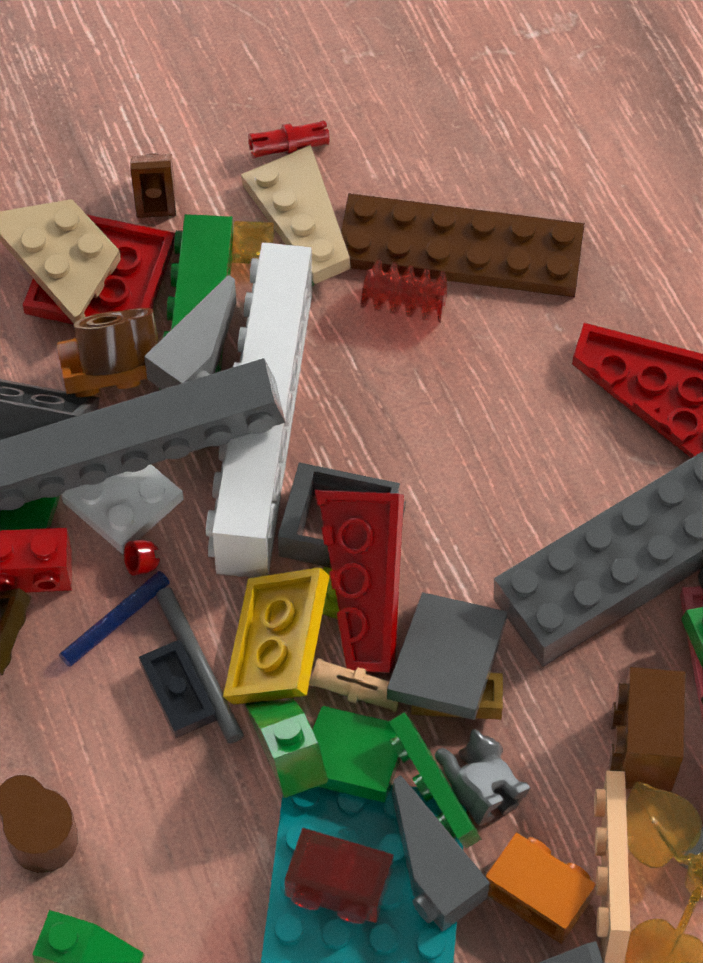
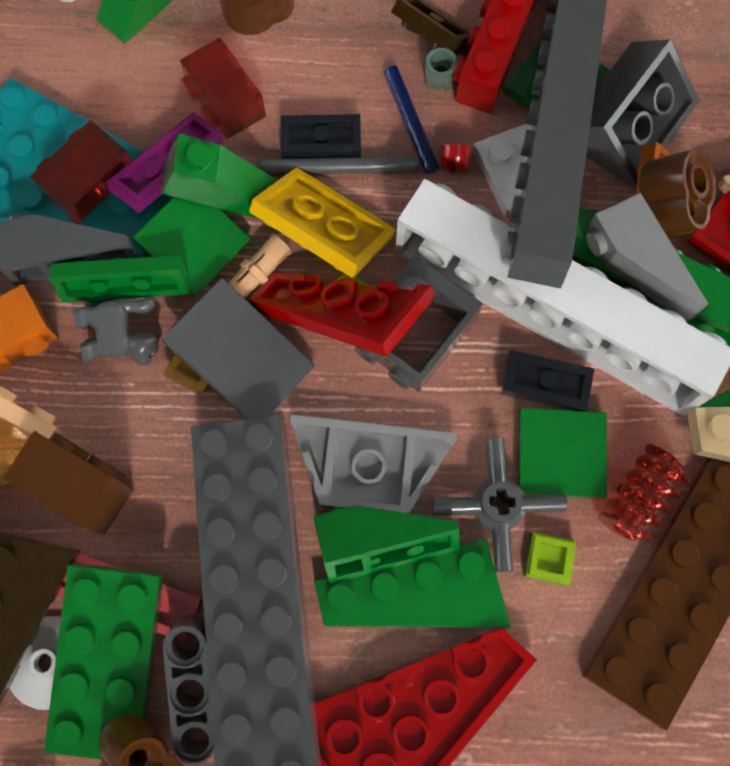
camera: 115 degrees right, 15 degrees up
none -> magenta tile [107,112,223,213]
none -> clear red brick [180,37,266,140]
none -> light grey wing [290,414,457,513]
none -> green slope [313,505,460,584]
none -> green wing [314,539,511,628]
none -> sand green hose [425,48,458,91]
none -> dark grey bar [433,438,567,573]
none -> black plate [500,350,595,411]
none -> green tile [517,408,607,500]
none -> lime tile [524,532,577,586]

